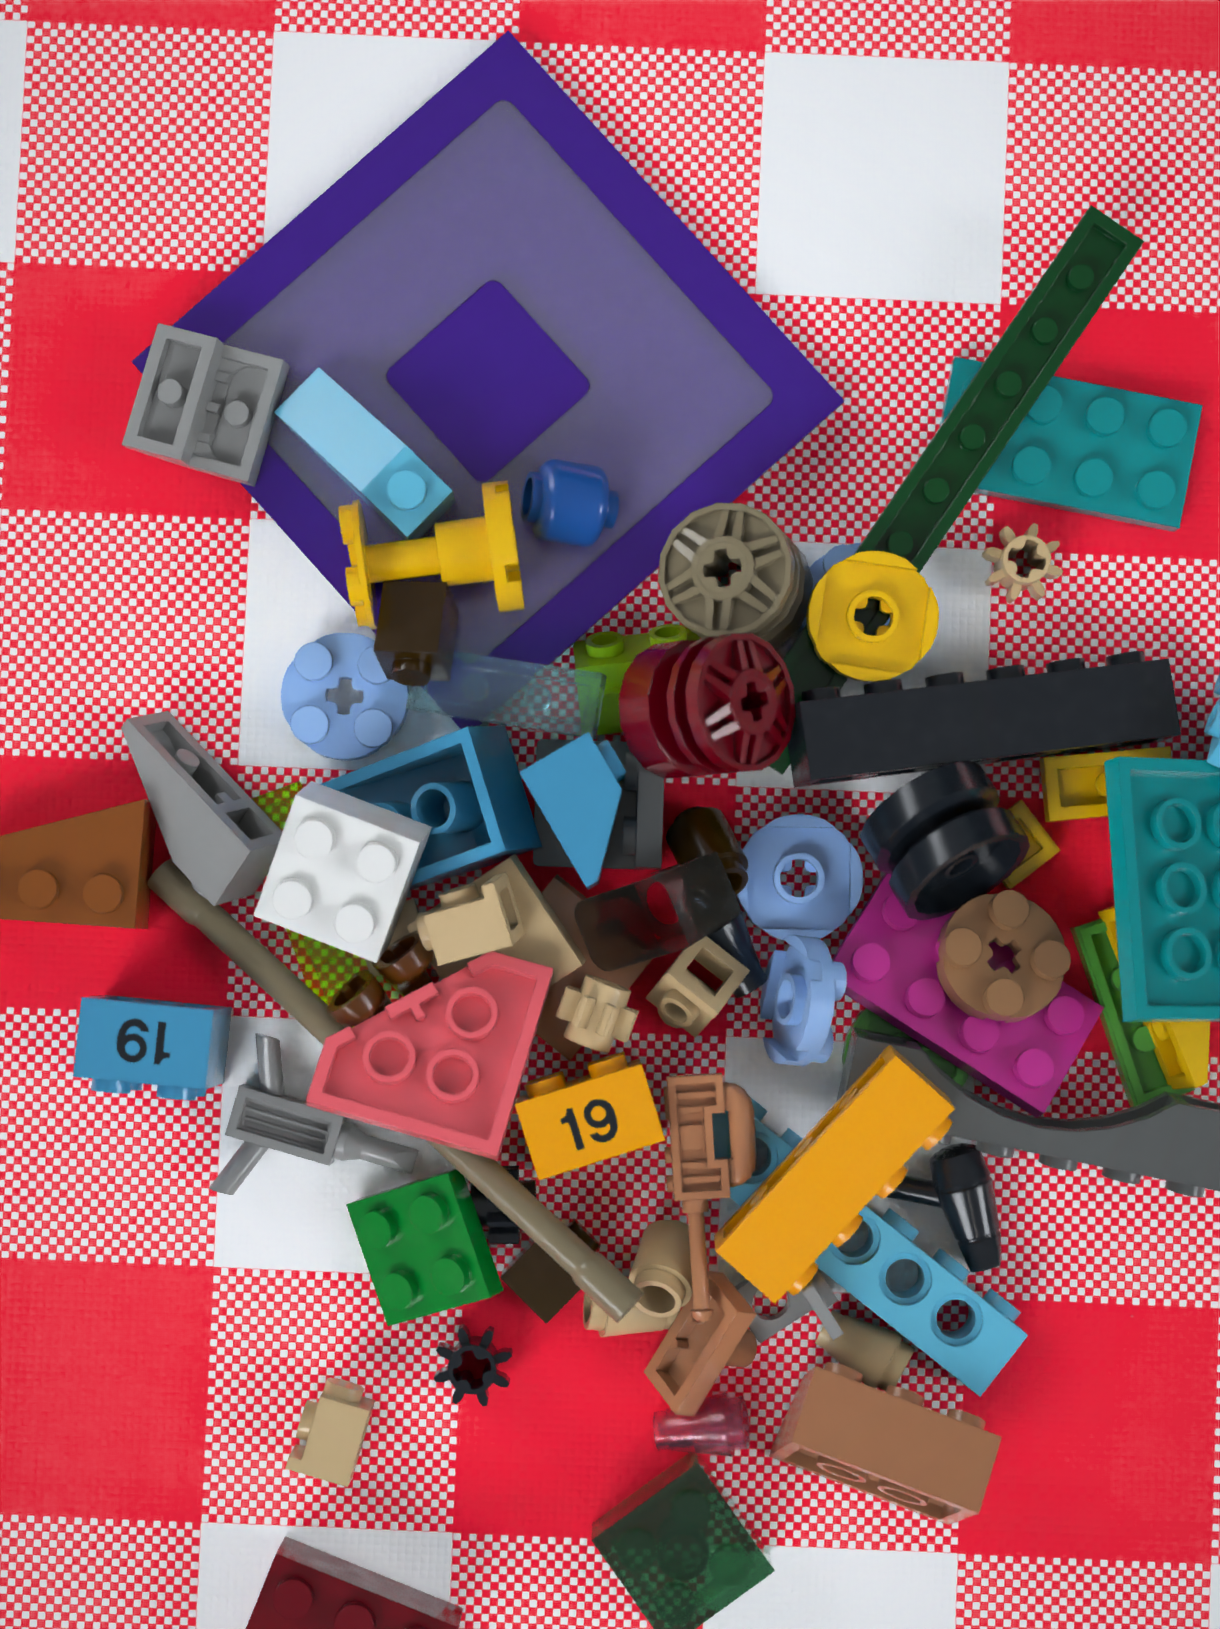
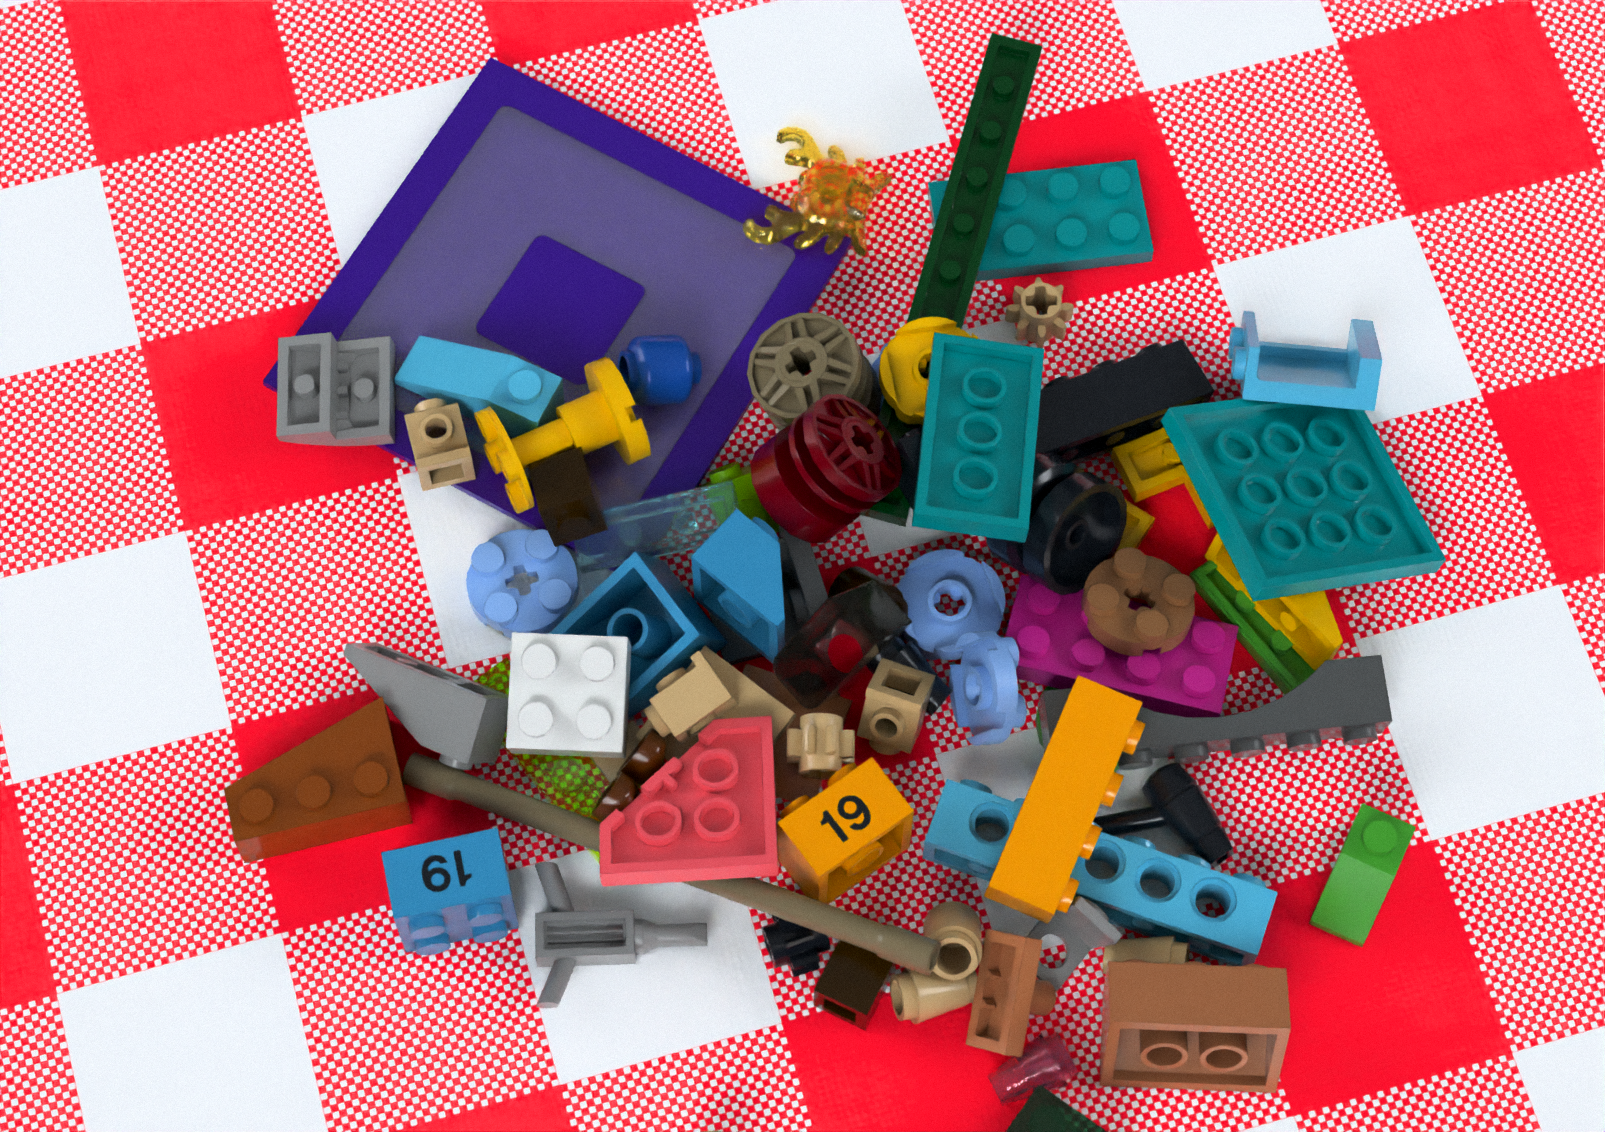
camera: 15 degrees left, 20 degrees down
green plate [346,1168,503,1326] -> none
black gear [434,1324,513,1406] -> none
nougat piece [663,1073,757,1323] -> none
none -> tan brick [404,398,476,492]
none -> clear yellow animal [742,127,892,257]
none -> teal plate [912,332,1044,543]
none -> bright green slope [1308,803,1416,948]

